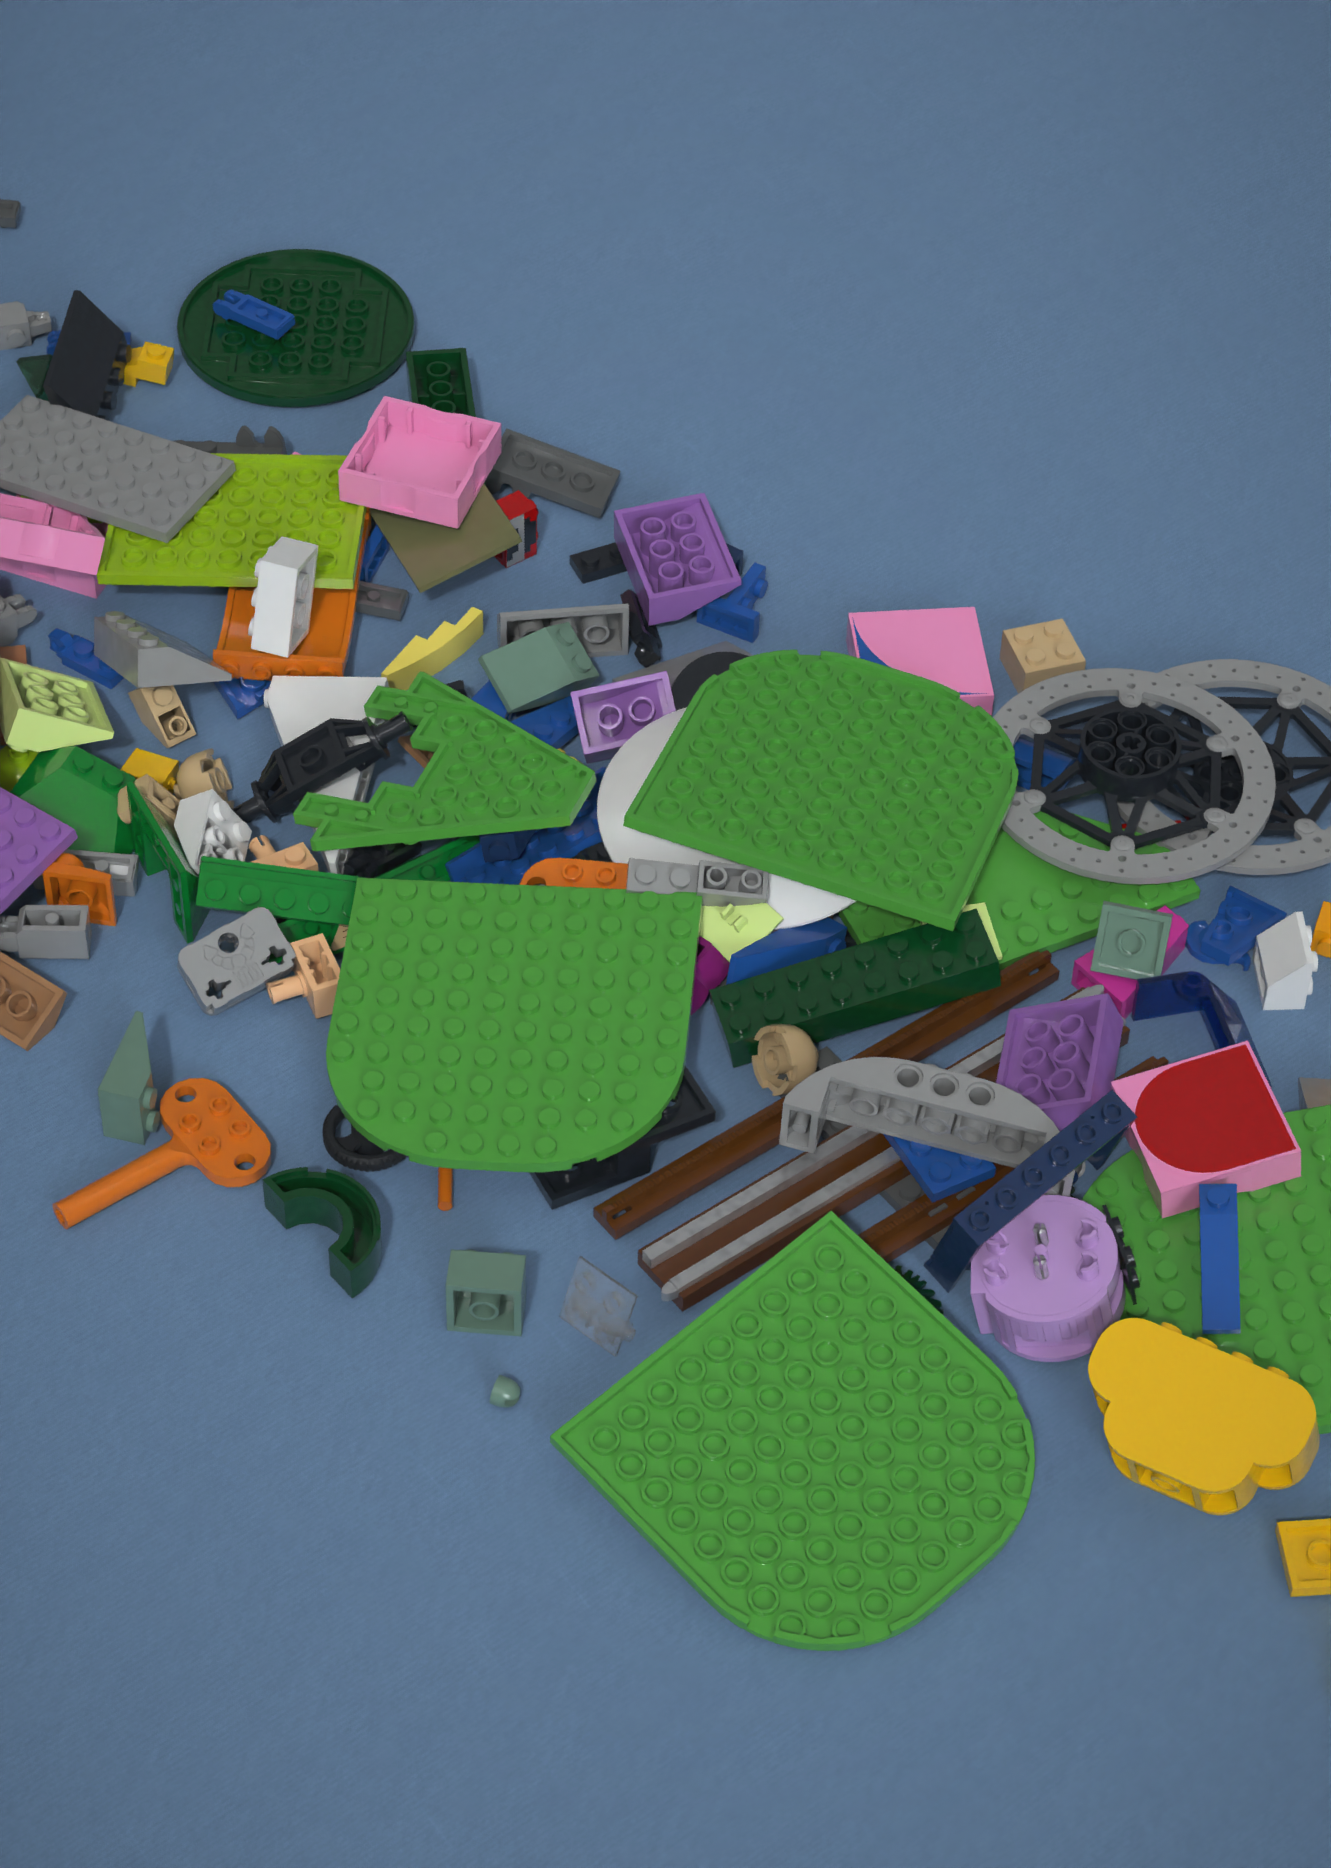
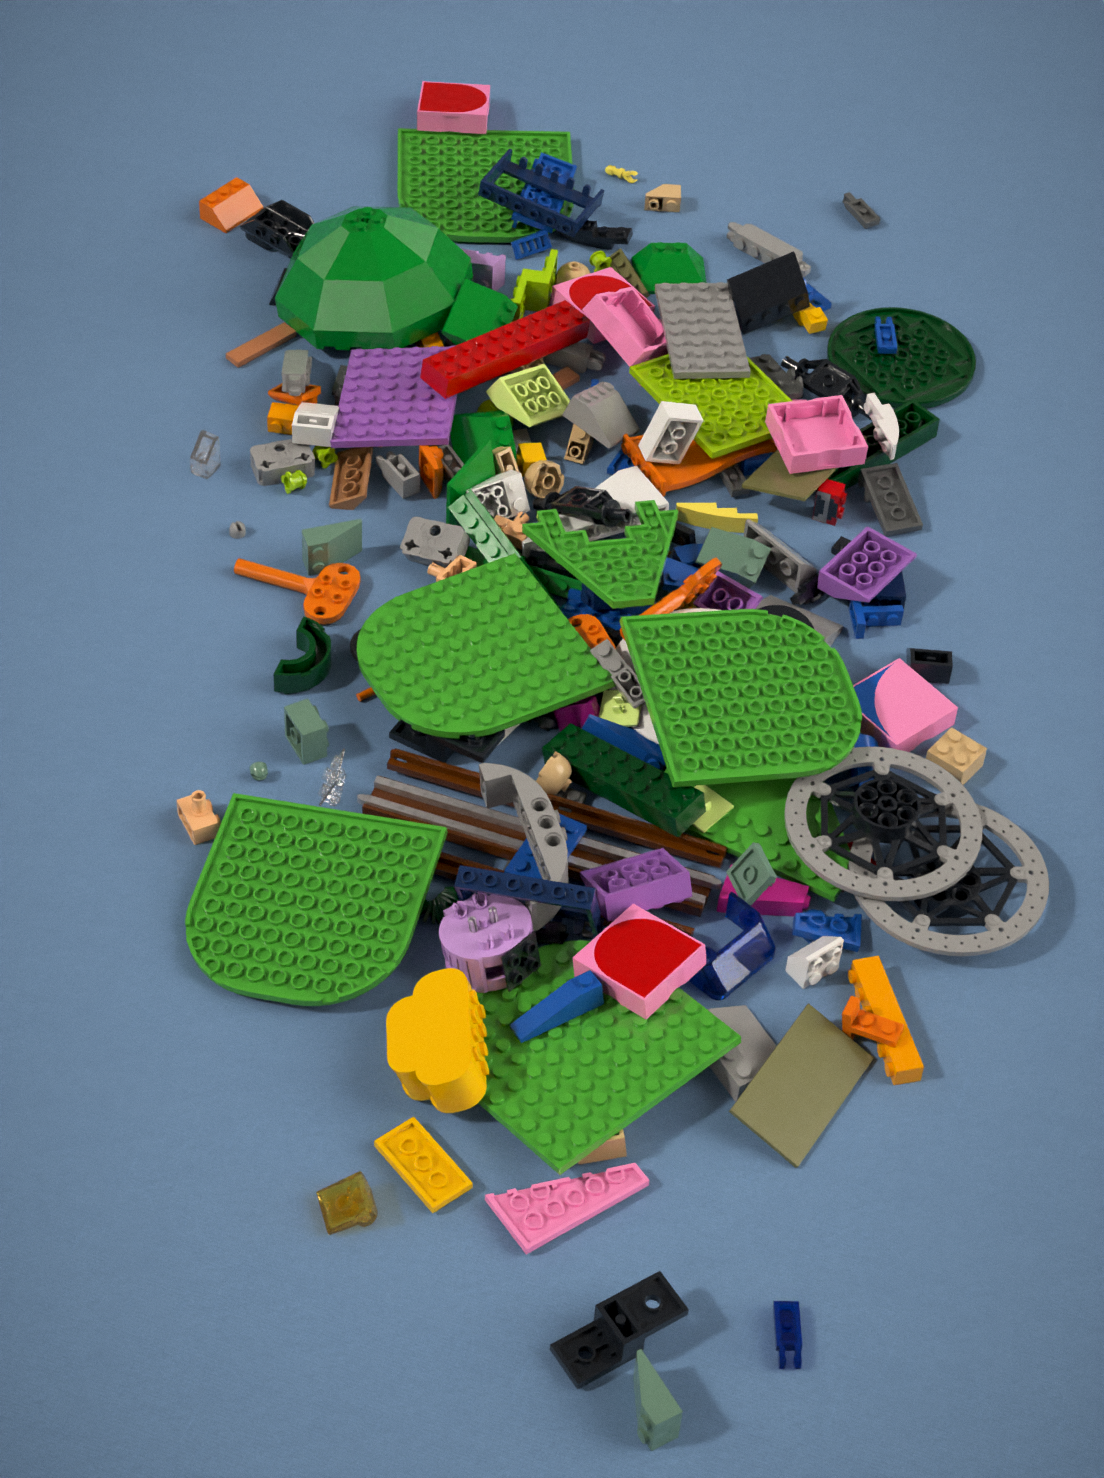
camera: 55 degrees right, 0 degrees up
none -> light nougat brick [177,790,221,845]
none -> orange piece [620,557,723,640]
none -> black plate [781,356,872,420]
none -> white slope [864,393,899,460]
none -> black slope [906,648,953,684]

